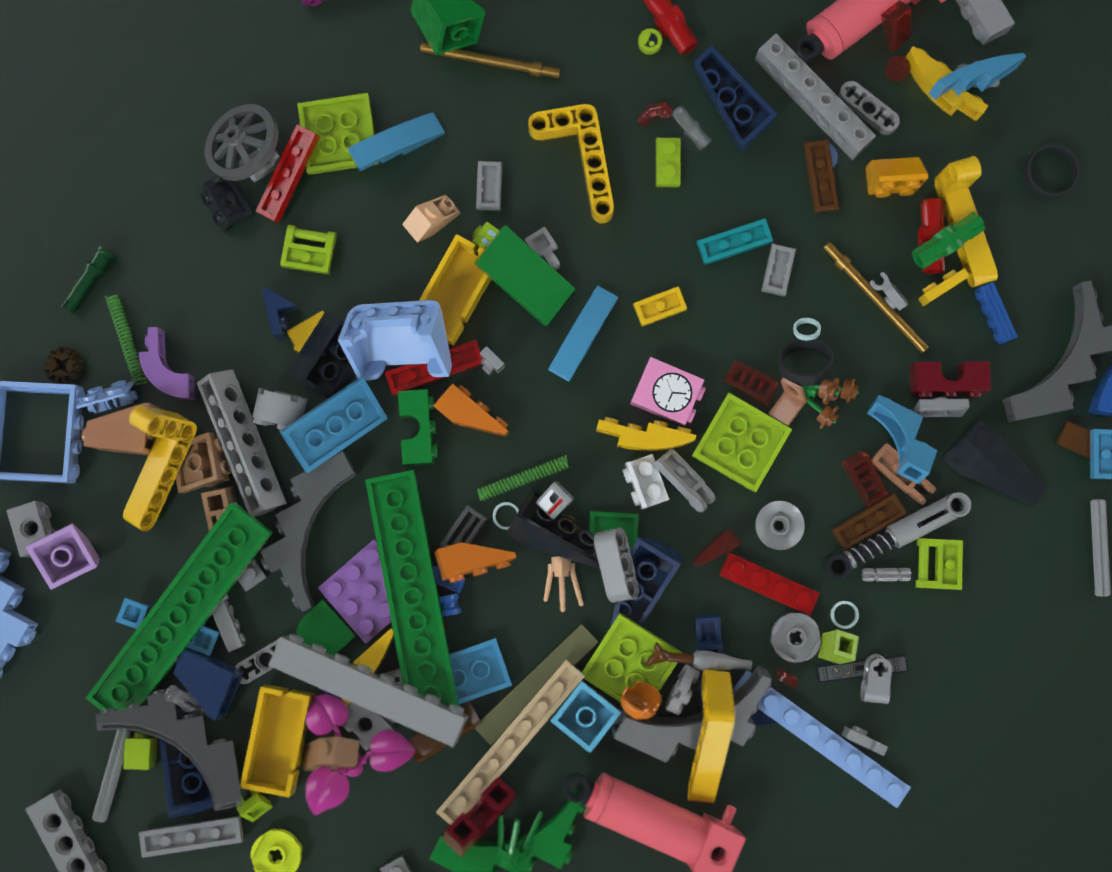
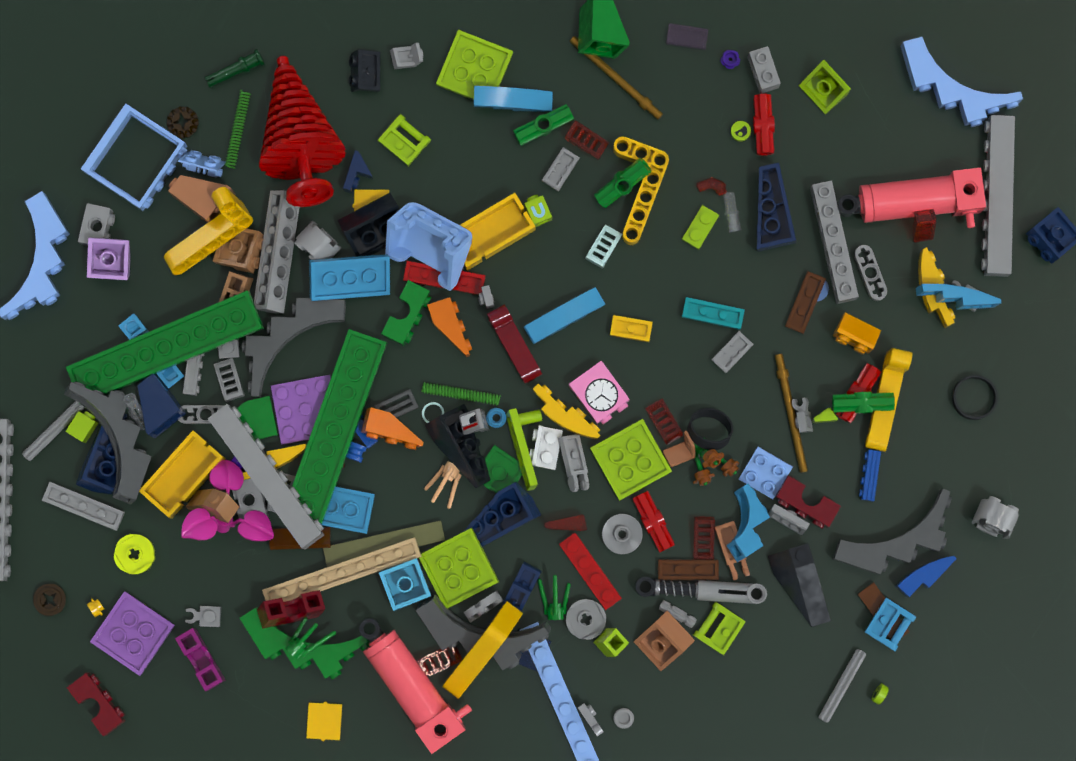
camera: 30 degrees right, 0 degrees up
medium lavender arch [139,327,195,401] -> none
dark grey wheel [205,104,279,181] -> none
lime tile [237,790,273,822] -> none
red plate [256,125,320,223] -> none
light nougat slope [402,195,461,243] -> none
green tile [474,225,575,326] -> none
light grey plate [525,227,561,270] -> none
light grey beam [594,528,639,603] -> none
orange hair [620,681,662,720] -> none
light grey piece [645,642,752,671] -> none
clear red tile [774,669,800,689] -> none
light aqua piece [793,318,821,341] -> none
sticker [815,654,909,684] -> none
light aqua piece [830,601,859,629] -> none
light grey piece [860,654,892,704] -> none
clear red tile [885,55,911,81] -> none
yellow plate [918,268,970,306] -> none
none -> light grey slope [214,358,245,402]
none -> red plant [259,56,346,207]
none -> clear red slope [418,646,463,677]
none -> dark azure plate [486,408,506,428]
none -> dark red beam [487,304,542,384]
none -> lime piece [506,408,542,491]
none -> green piece [513,104,574,146]
none -> green plant [538,575,571,620]
none -> clear red slope [565,120,609,160]
none -> light aqua slope [585,224,622,269]
none -> green piece [594,158,651,208]
none -> light grey tile [614,708,634,729]
none -> red piece [632,491,675,553]
none -> nougat slope [634,611,695,671]
none -> light blue hinge [739,447,793,499]
none -> lime slope [812,408,838,423]

